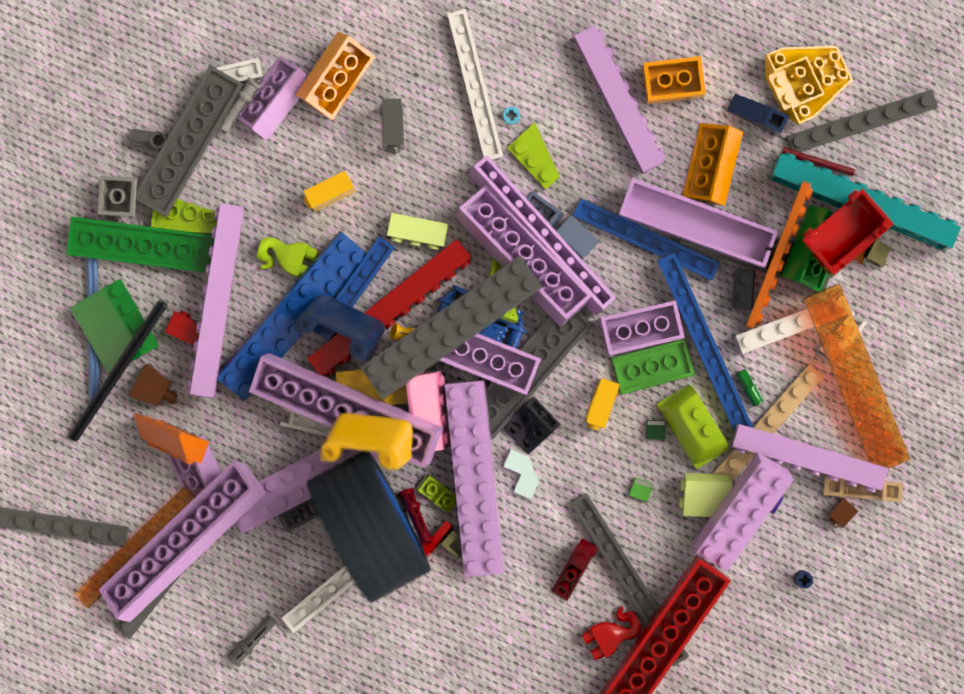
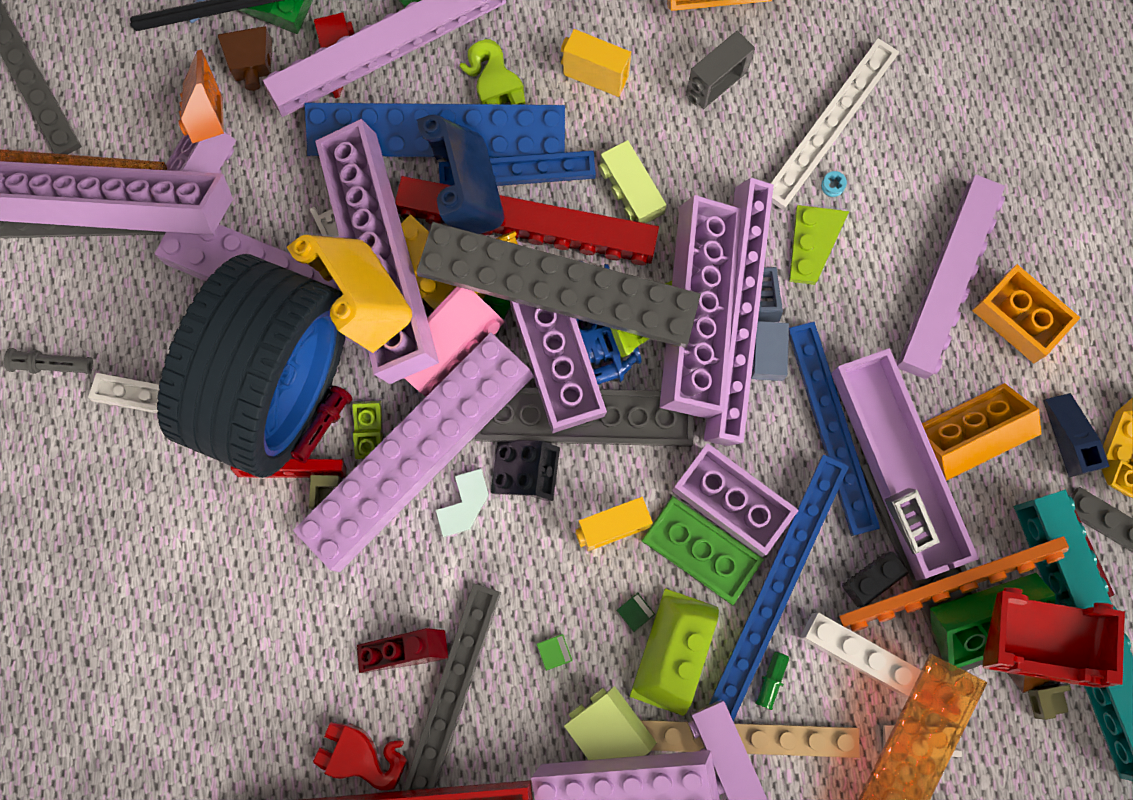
camera: 50 degrees right, 10 degrees down
none -> dark grey slope [885,488,940,554]

